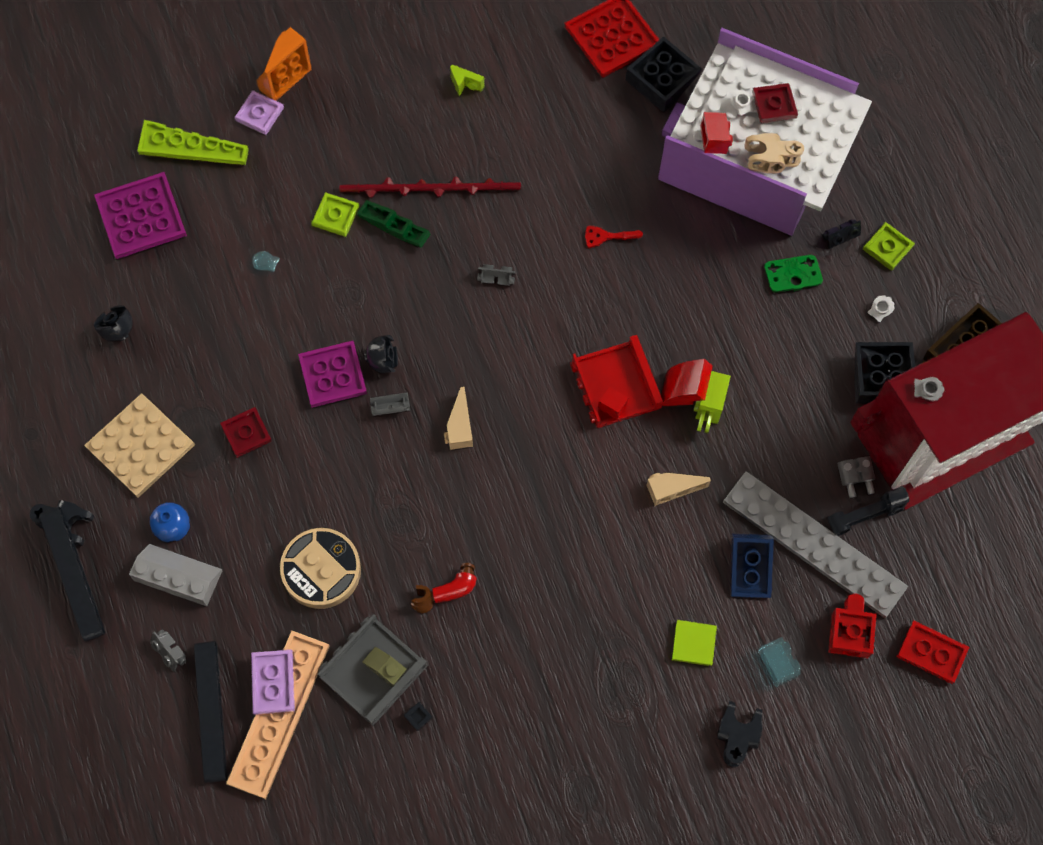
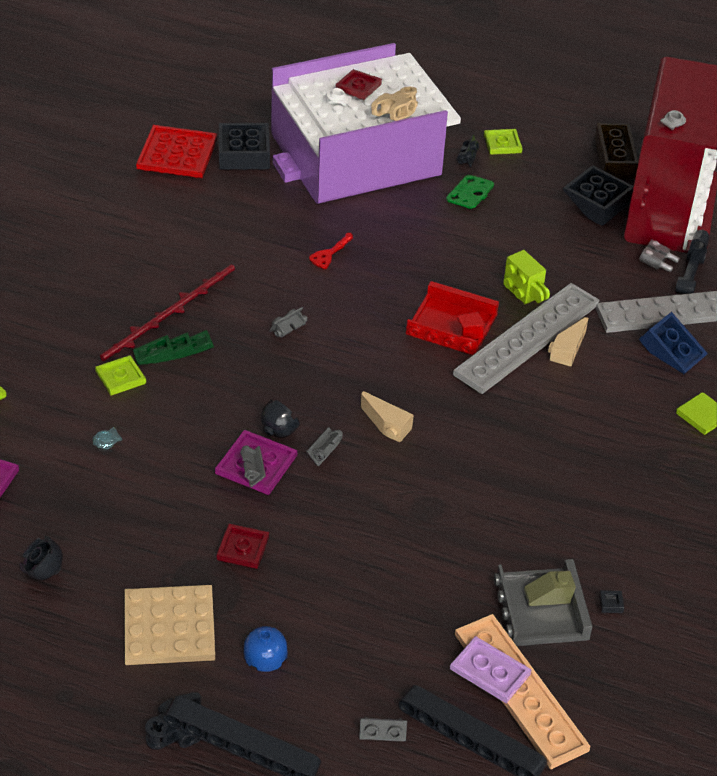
camera: 50 degrees left, 25 degrees down
light grey slope [129,544,222,606] -> none
piece [280,528,361,609] -> none
piece [410,563,477,613] -> none
lime slope [450,65,484,96] -> none
red slope [661,359,713,406] -> none
piece [700,112,733,154] -> none
white animal [867,295,894,322] -> none
none -> dark grey hinge [240,445,266,488]
none -> light grey plate [453,283,599,394]

